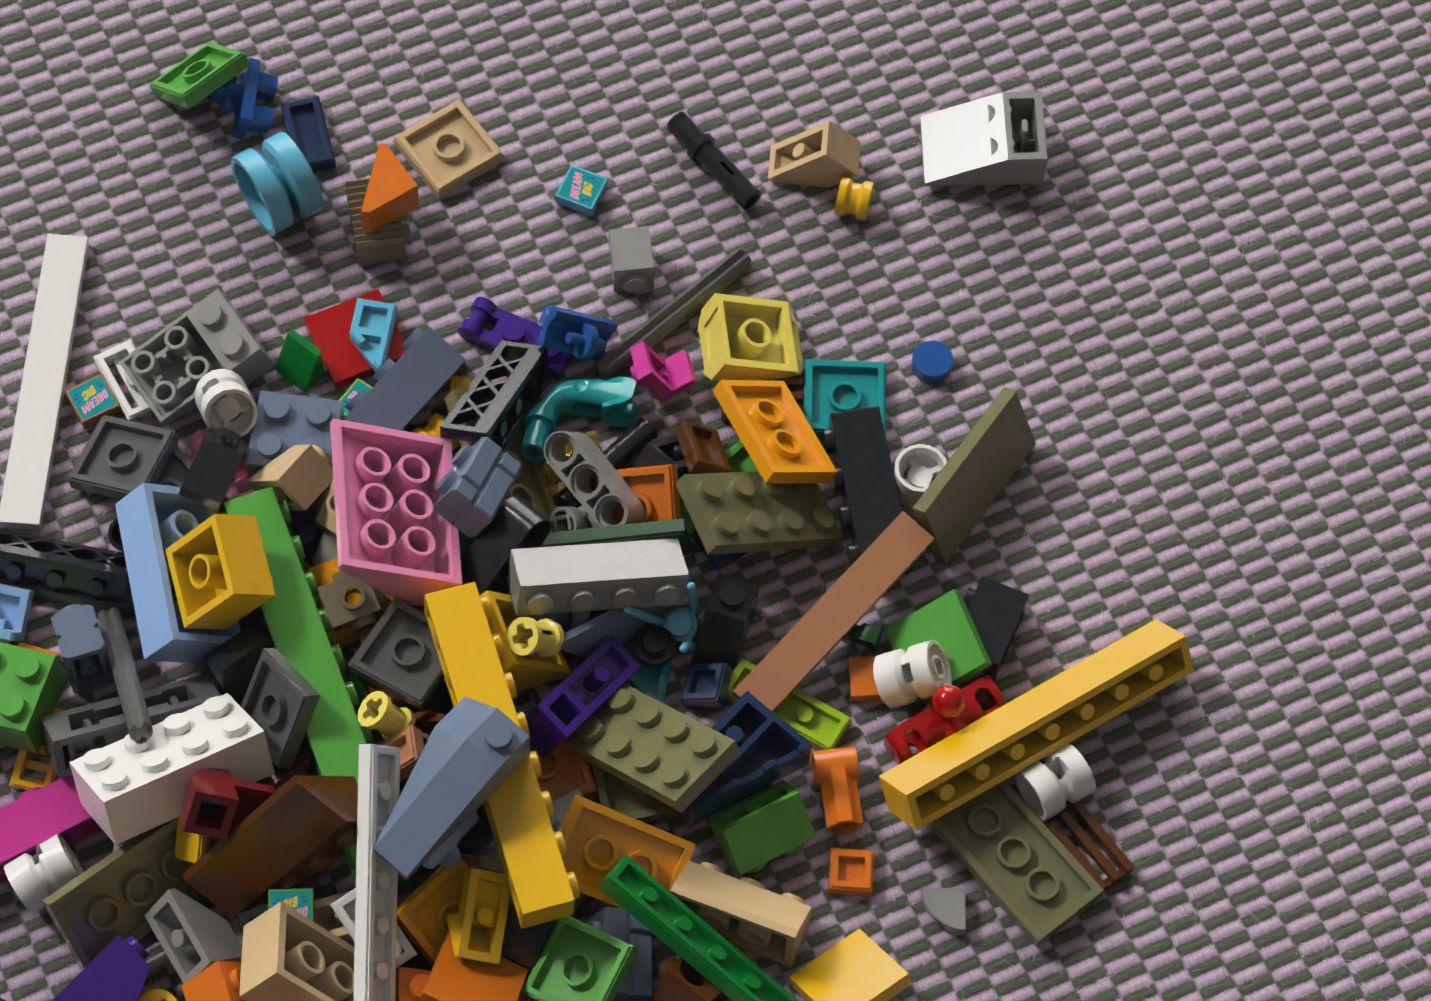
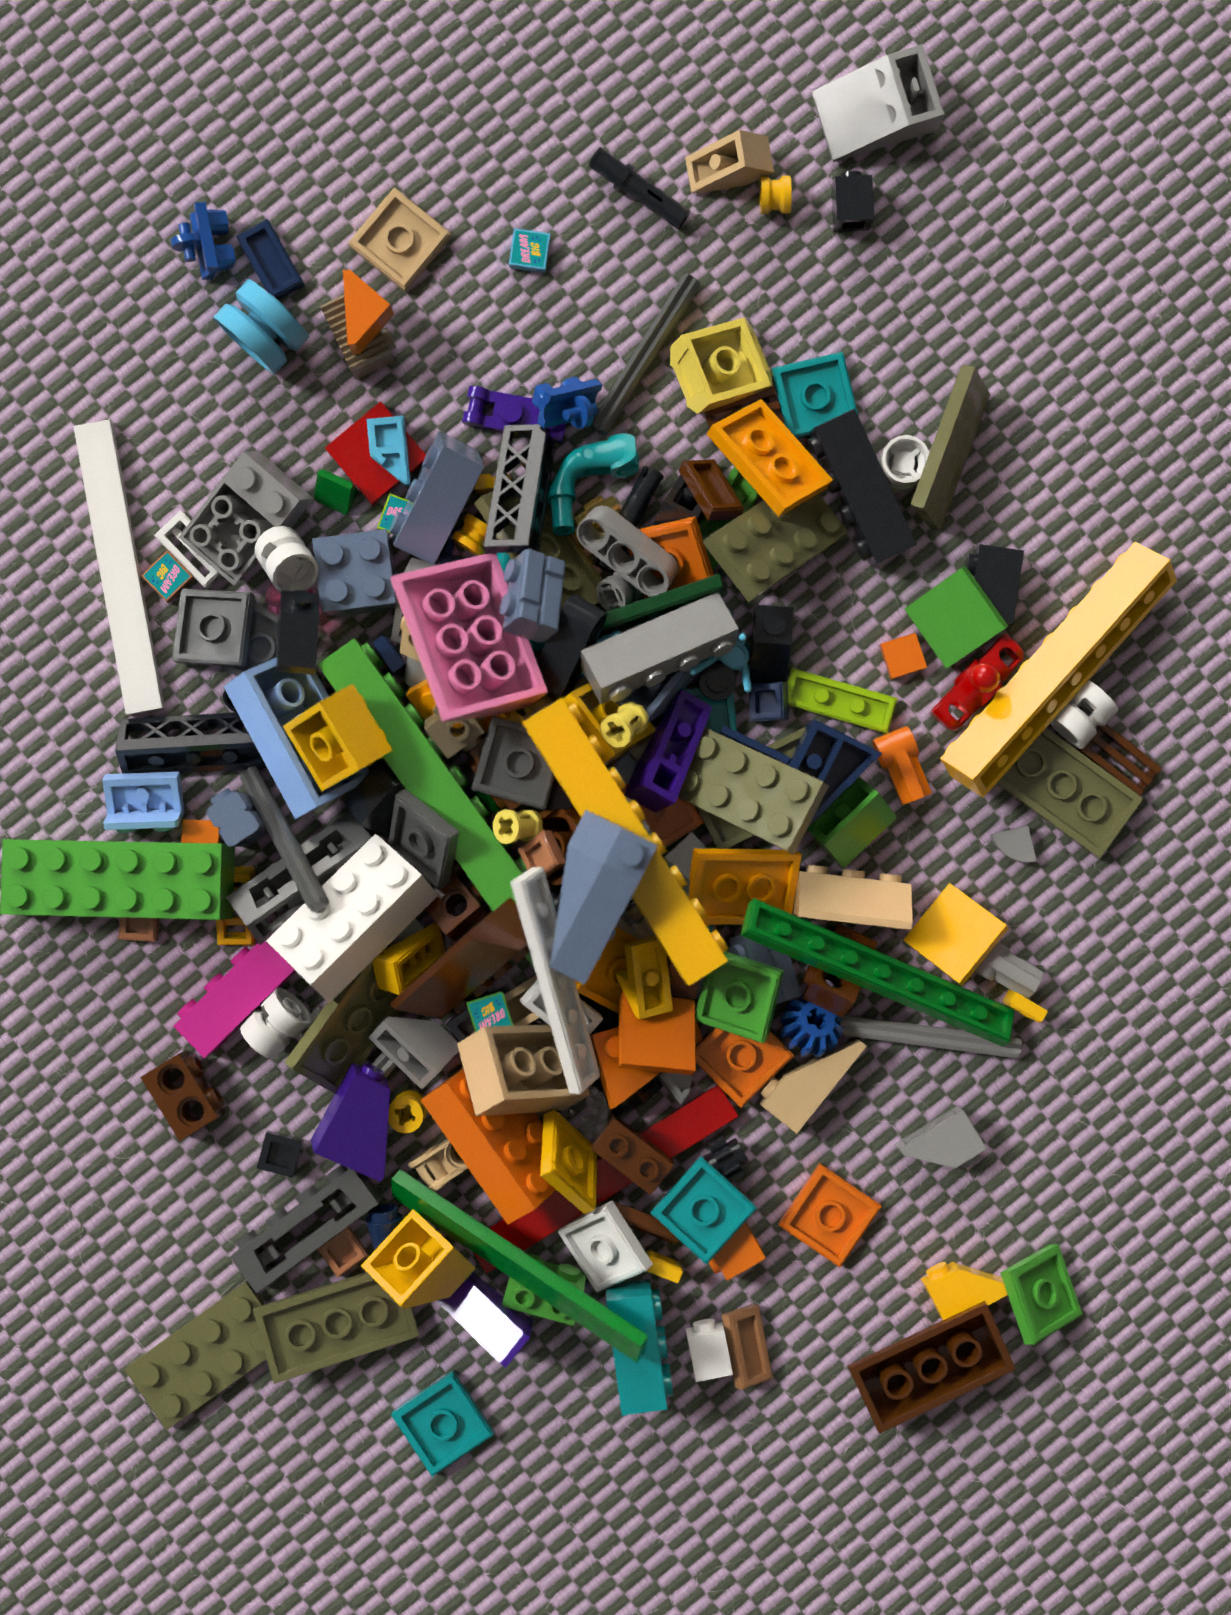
camera: 15 degrees left, 25 degrees up
bright green tile [149,42,251,109] -> none
dark red brick [179,768,276,840] -> none
tan slope [246,444,333,511] -> none
light grey brick [609,226,654,293] -> none
dark pink bracket [630,341,696,402] -> none
nougat tile [733,511,935,713] -> none
orange tile [828,848,874,897] -> none
dark green tile [843,623,882,651] -> none
white wheel [873,640,952,708] -> none
blue tile [911,341,953,383] -> none
none -> black brick [831,171,874,232]

